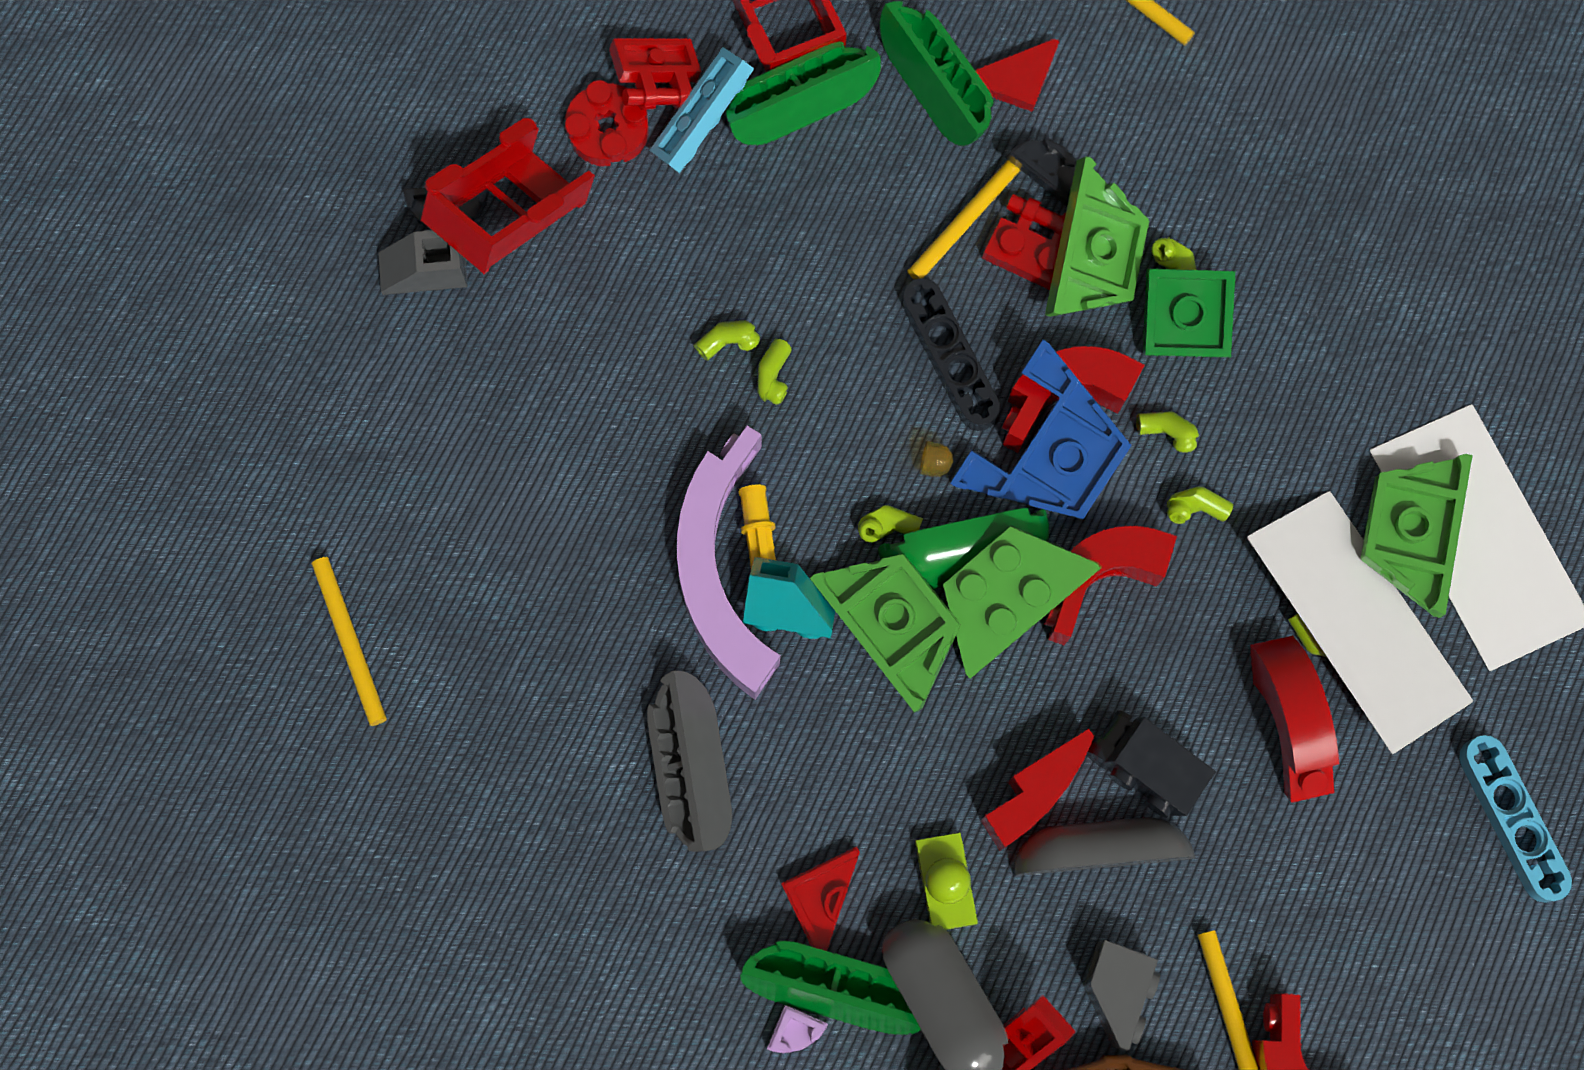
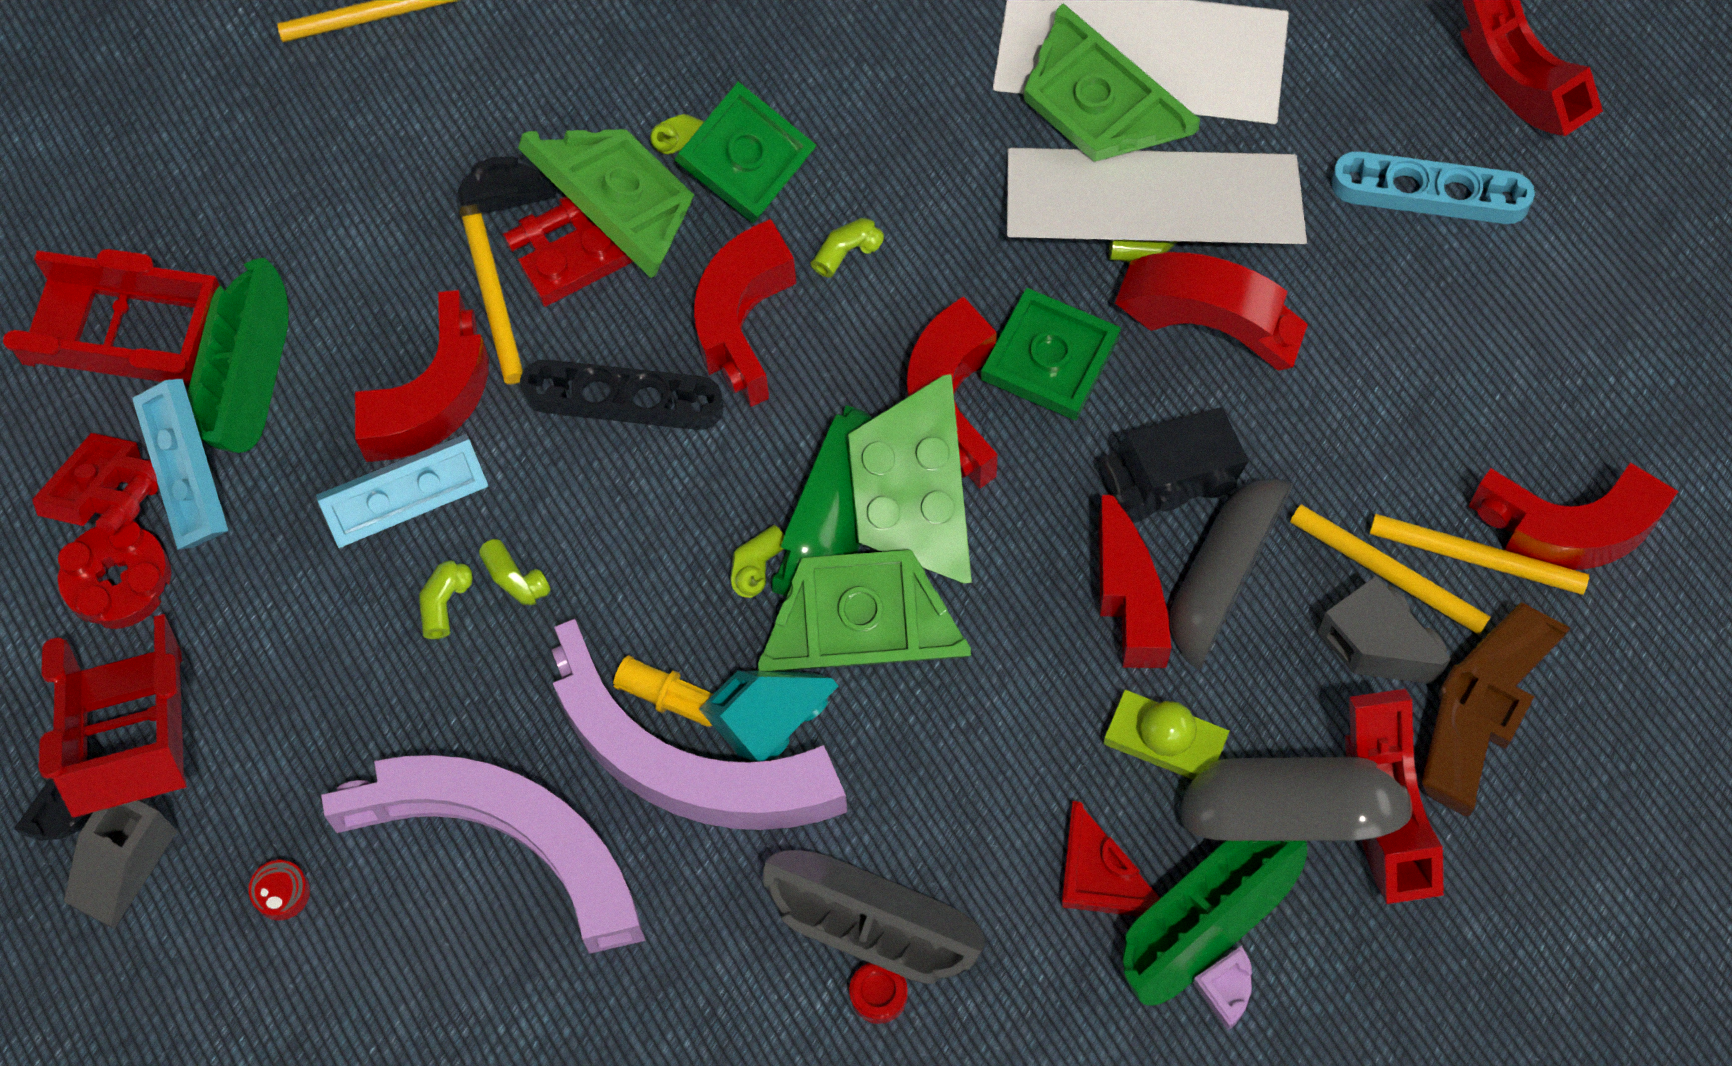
camera: 50 degrees left, 10 degrees down
green brick [880,1,993,146] -> none
clear yellow hinge [919,440,953,477] -> none
blue wing [950,339,1132,519] -> none
red tile [975,39,1060,112] -> none
lime arm [1167,486,1233,524] -> none
none -> red tile [249,860,310,921]
none -> medium azure plate [316,434,489,548]
none -> lavender arch [321,755,645,954]
none -> red arch [355,290,489,462]
none -> red tile [849,963,908,1024]
none -> green plate [981,287,1121,421]
none -> yellow bar [1290,504,1491,635]

